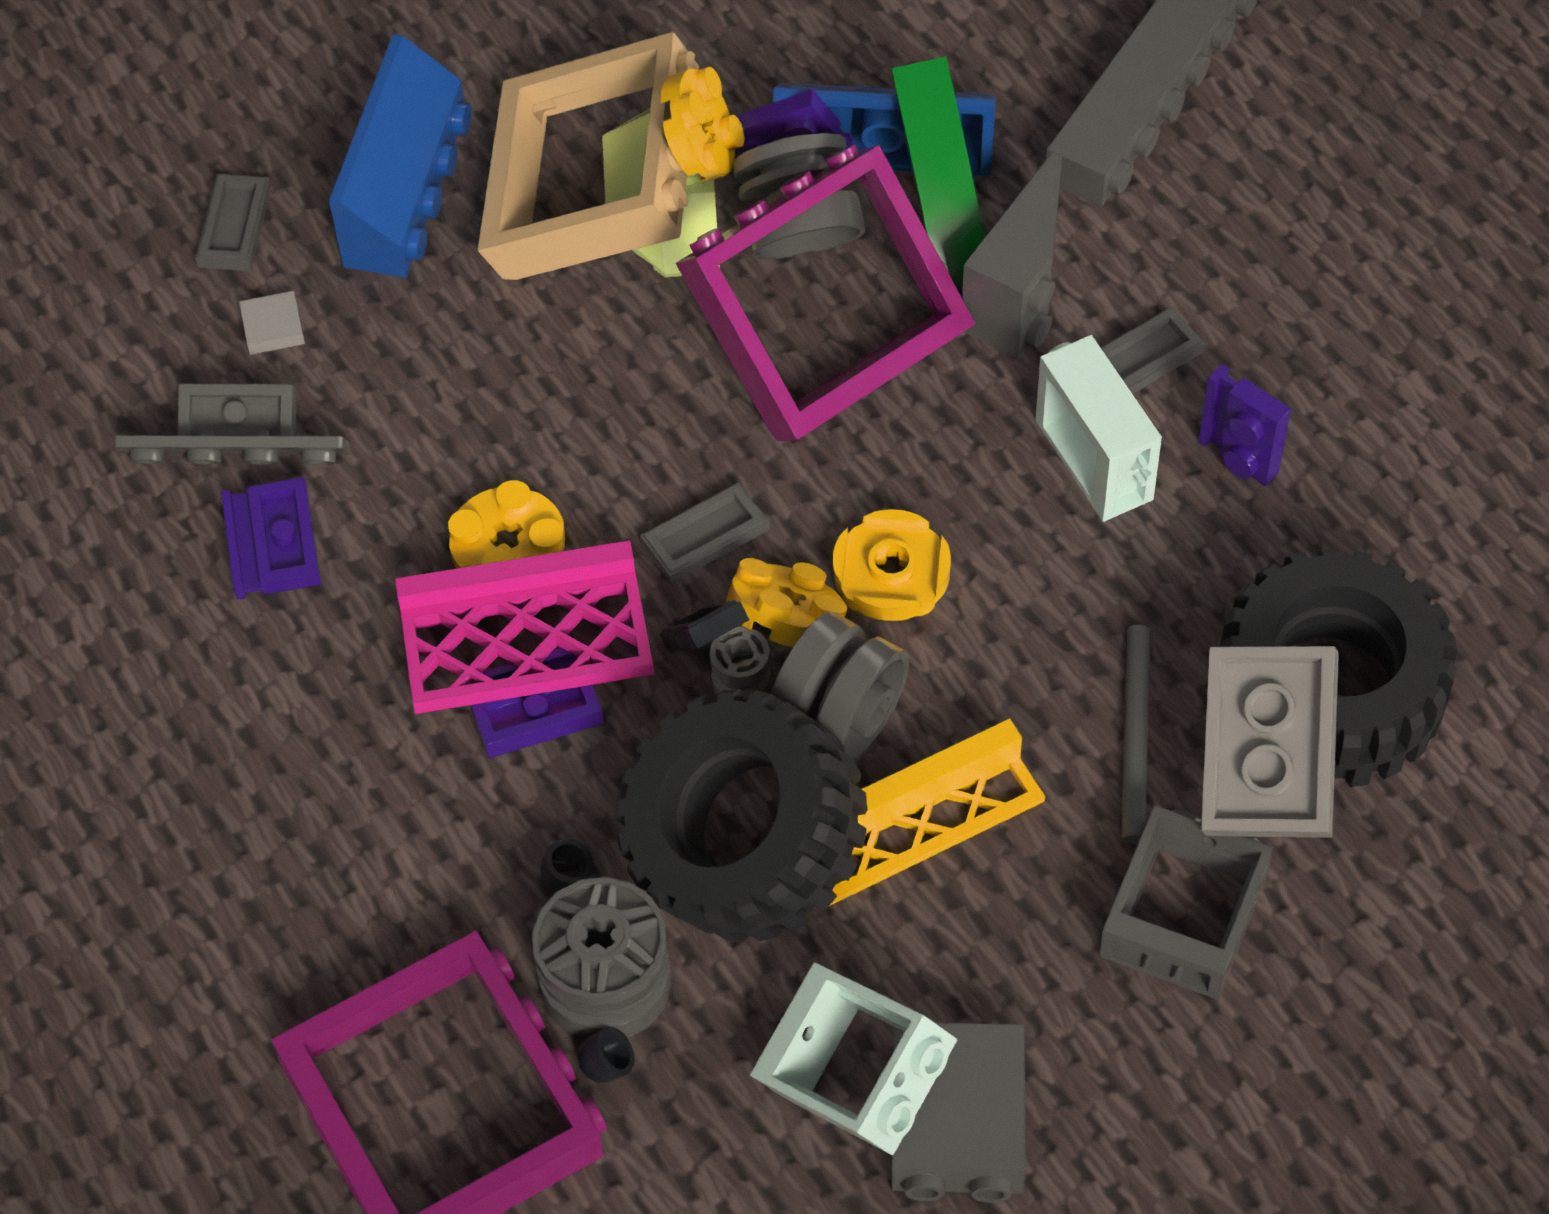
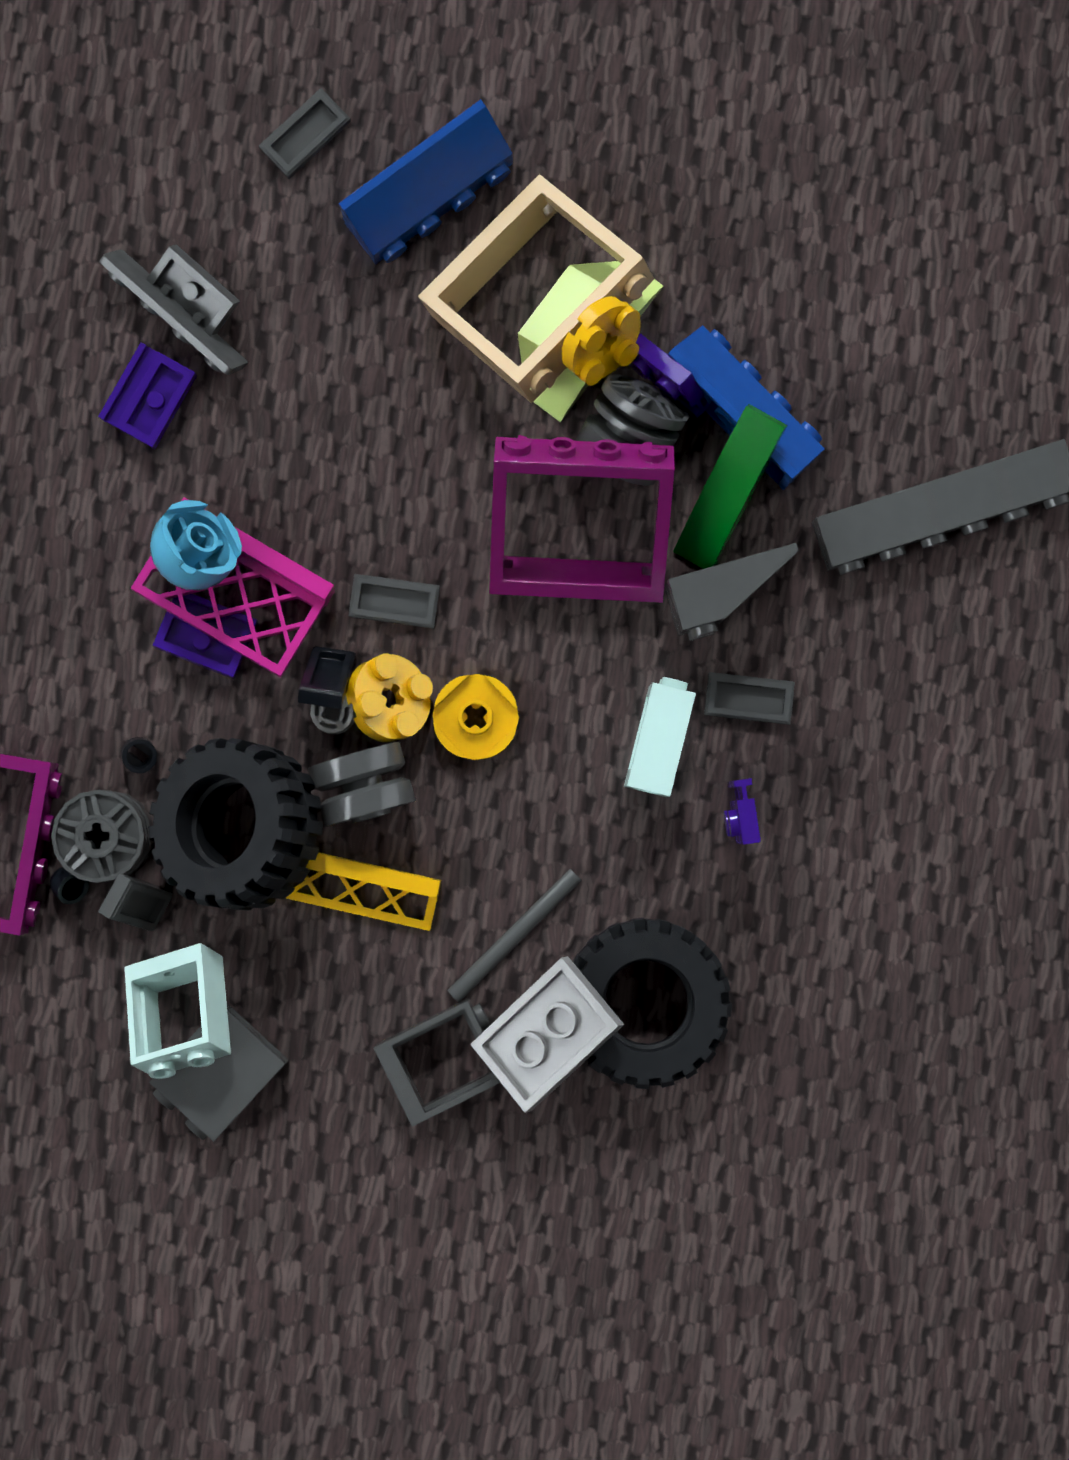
camera: 35 degrees right, 30 degrees up
light grey tile [239,291,305,355] -> none
yellow plate [448,480,565,569] -> none
none -> dark grey tile [98,873,173,932]
none -> medium azure cylinder [150,500,242,590]

